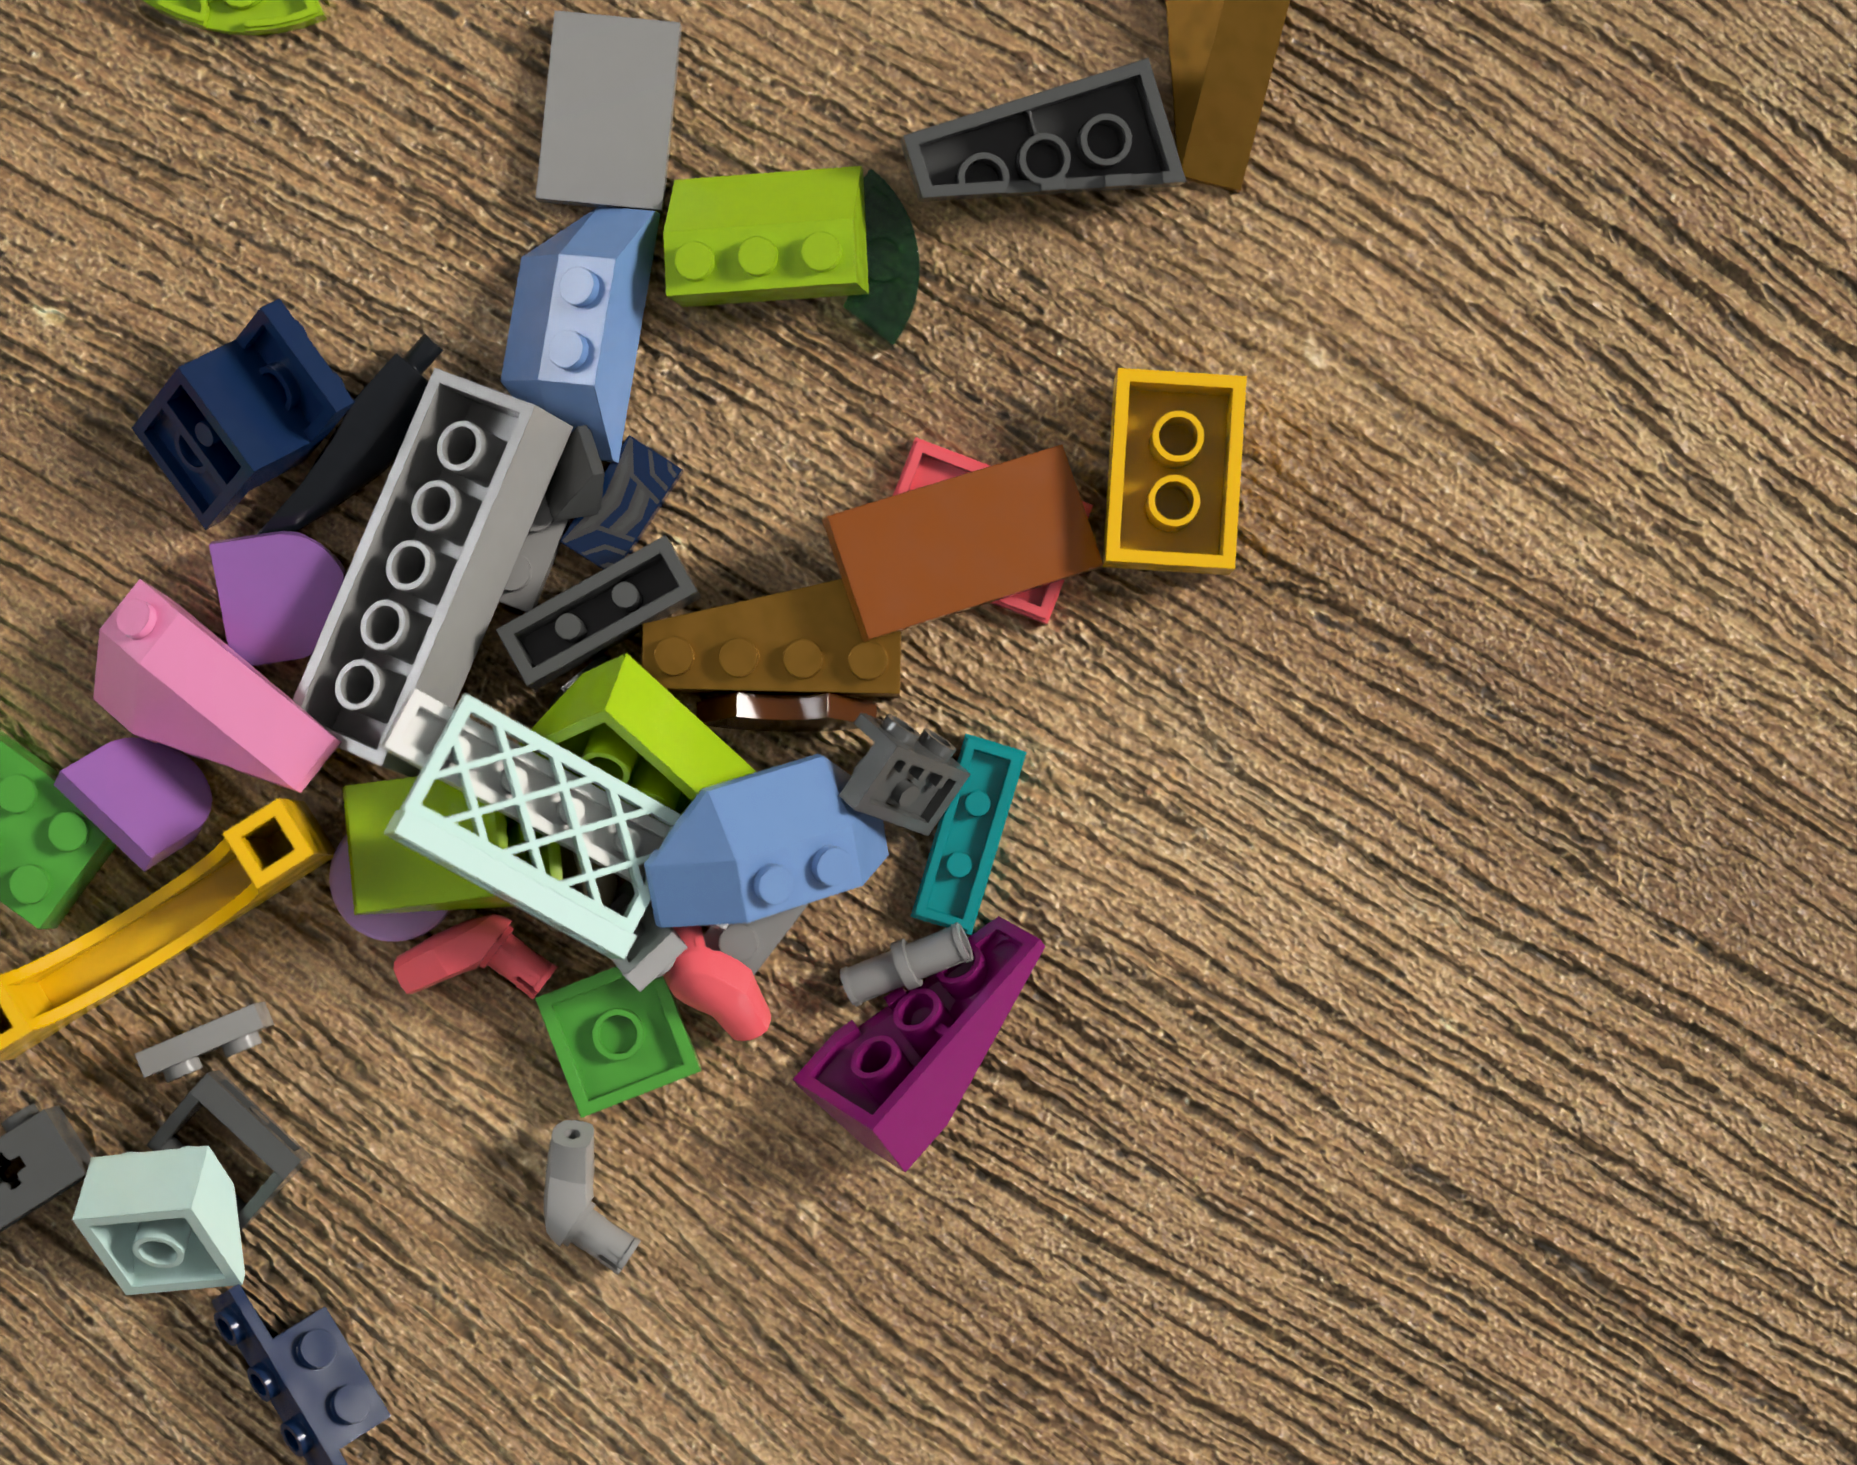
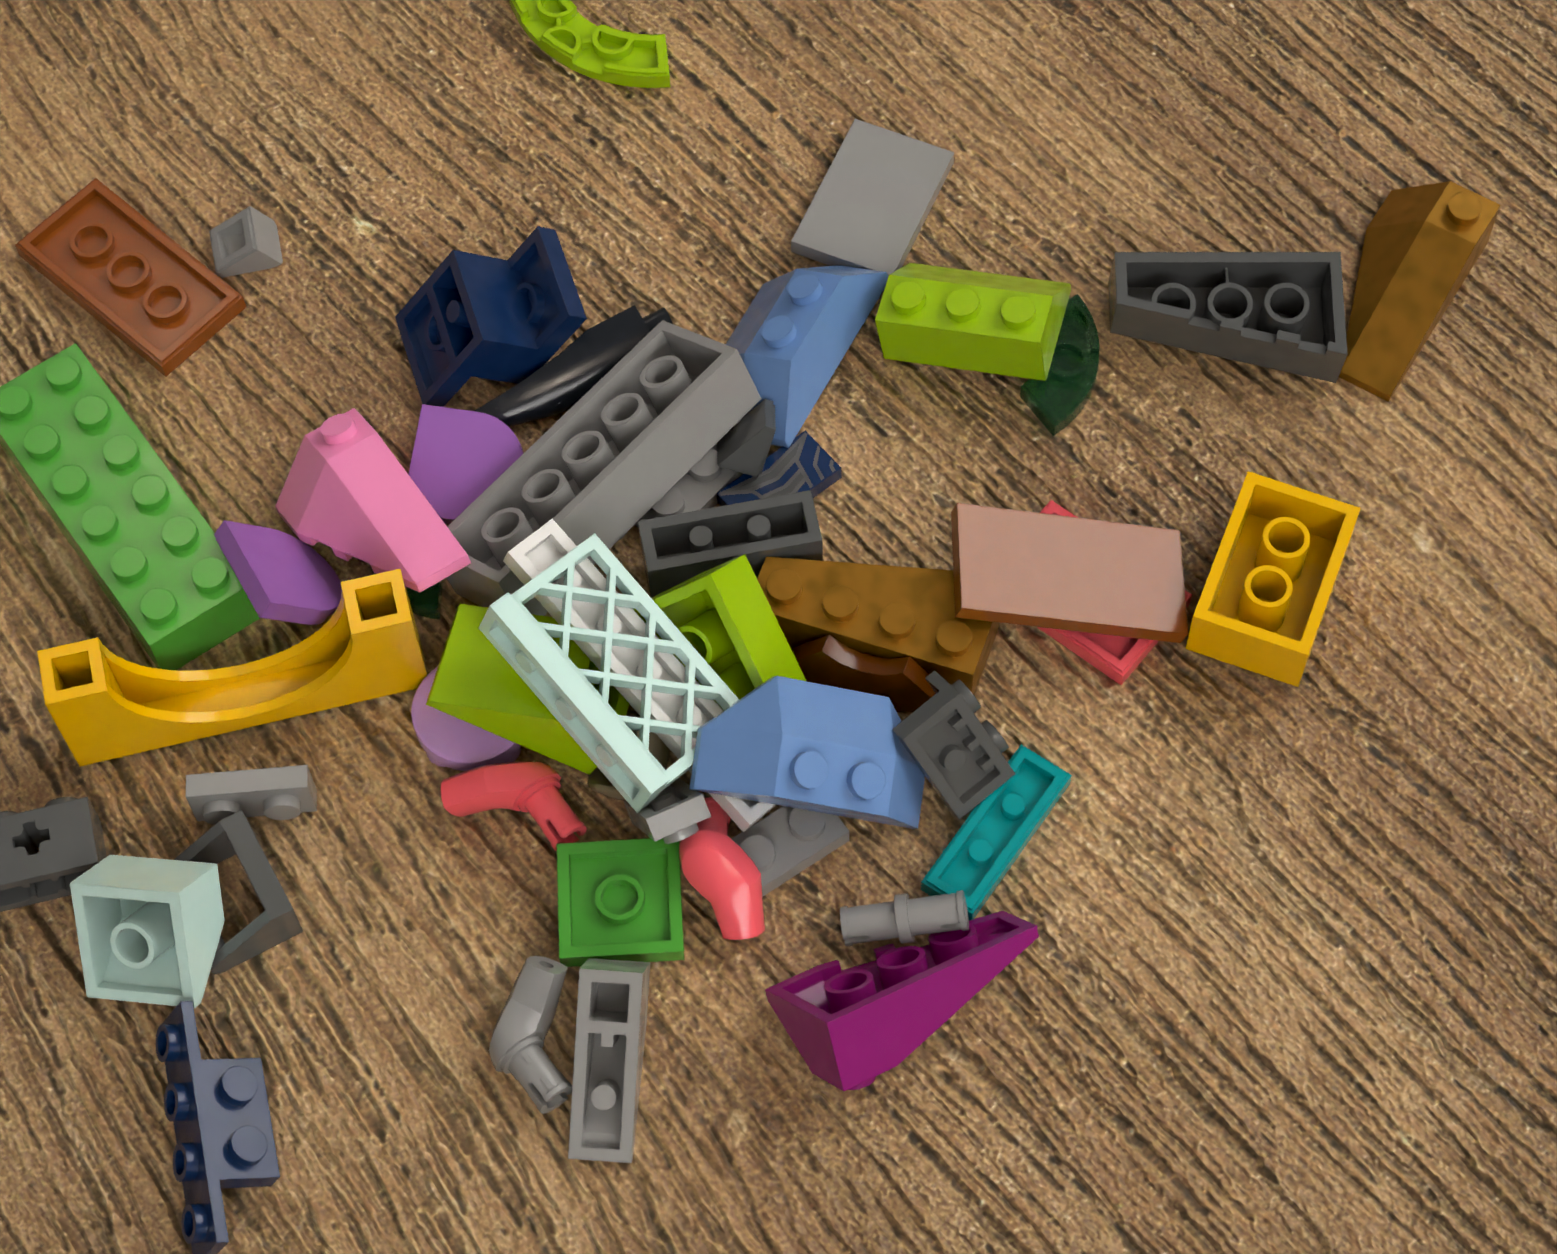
camera: 20 degrees right, 25 degrees down
none -> light grey slope [568,958,650,1163]

